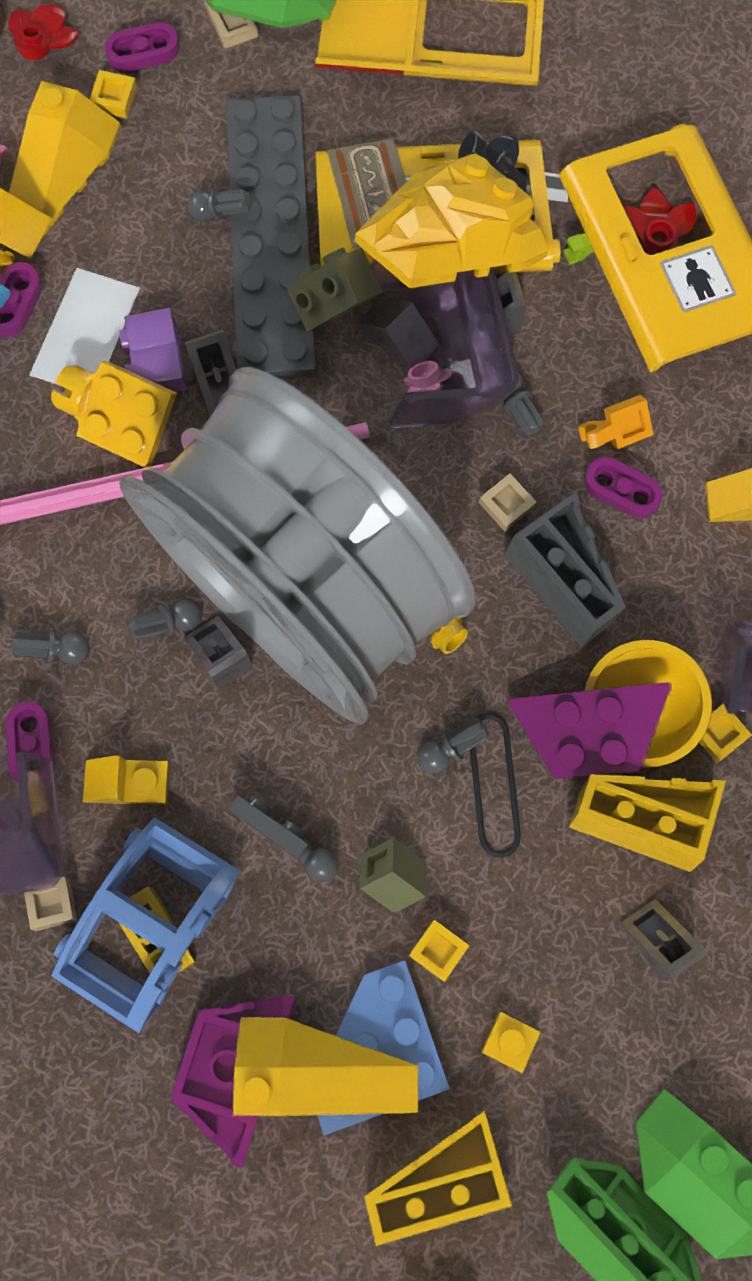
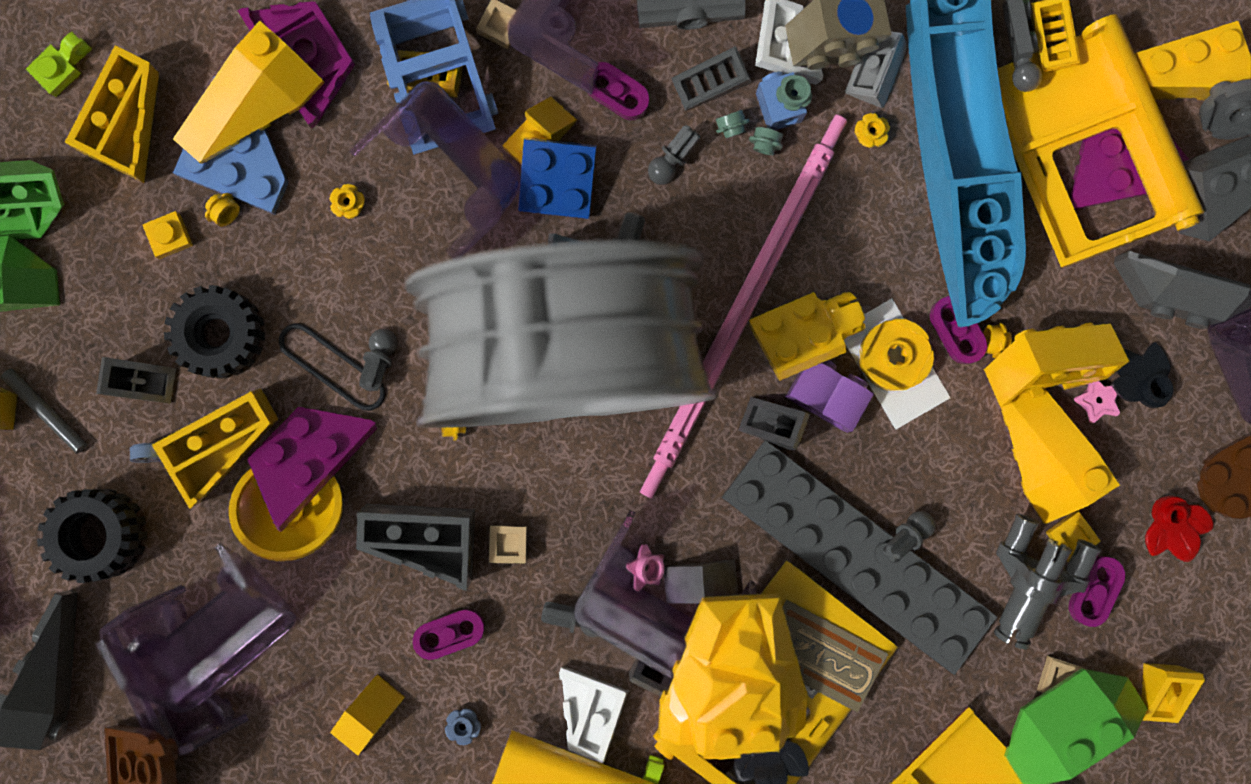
camera: 125 degrees right, 10 degrees up
dark grey plate [228,795,339,883] -> none
olive brick [286,247,383,332] -> none
olive panel [360,837,427,912] -> none
yellow plate [409,920,469,982] -> none
light orange plate [578,395,654,449] -> none
yellow plate [699,703,752,763] -> none
none -> sand blue tile [130,443,161,463]
none -> black tyre [164,285,265,379]
none -> yellow plate [205,193,240,227]
none -> yellow plate [329,184,365,219]
none -> clear purple windscreen [348,81,521,260]
none -> sand blue plate [445,708,481,745]
none -> blue plate [518,137,597,219]
none -> white wing [559,666,629,764]
none -> yellow plate [859,319,934,391]
none -> dark grey wheel [994,514,1102,649]

